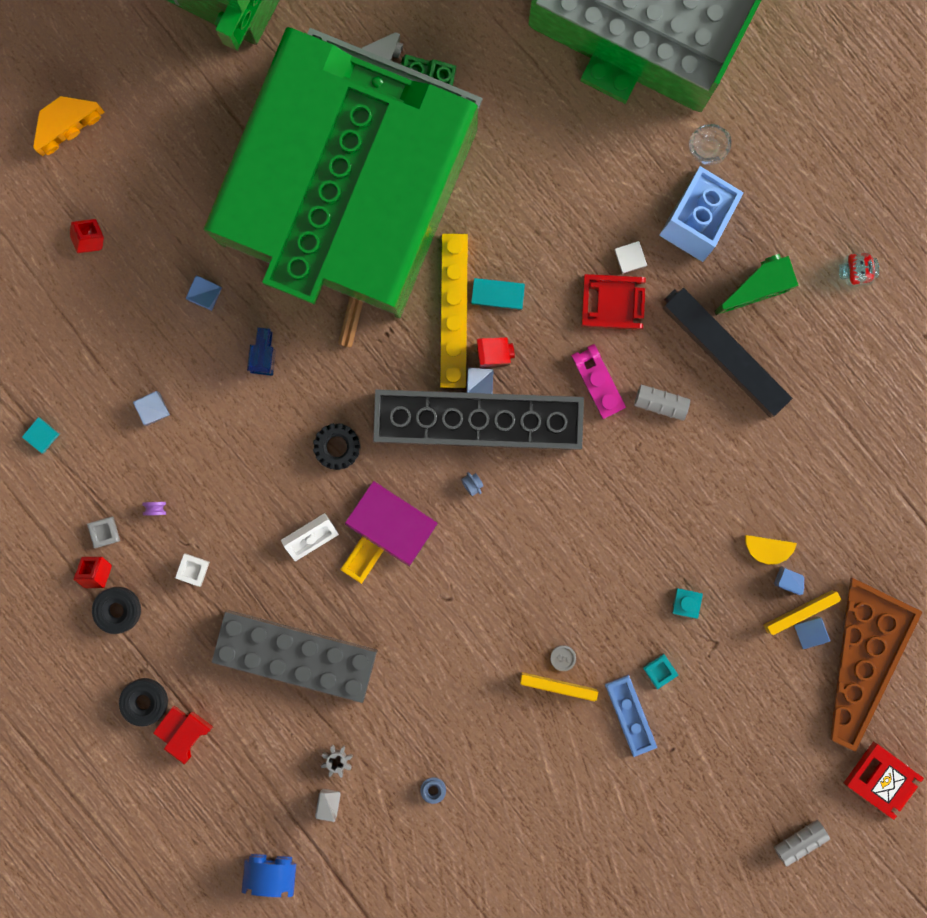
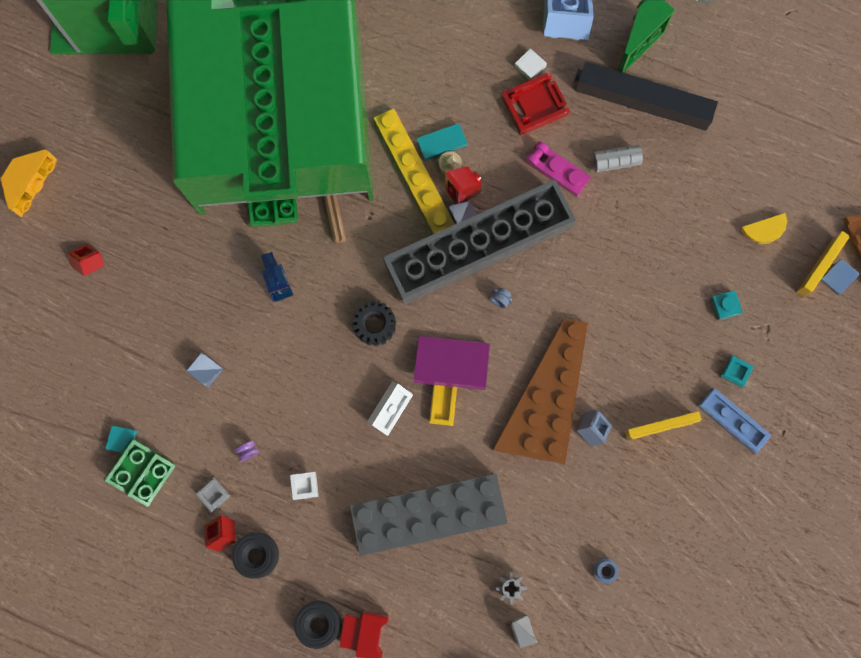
camera: 25 degrees left, 10 degrees down
medium blue slope [186,275,222,311] -> none
light grey piece [550,645,576,671] -> none
medium blue slope [774,566,804,595] -> none
none -> green slope [103,438,176,507]
none -> tan tile [439,151,462,175]
none -> dark orange wing [493,318,588,464]
none -> sand blue slope [577,410,612,446]

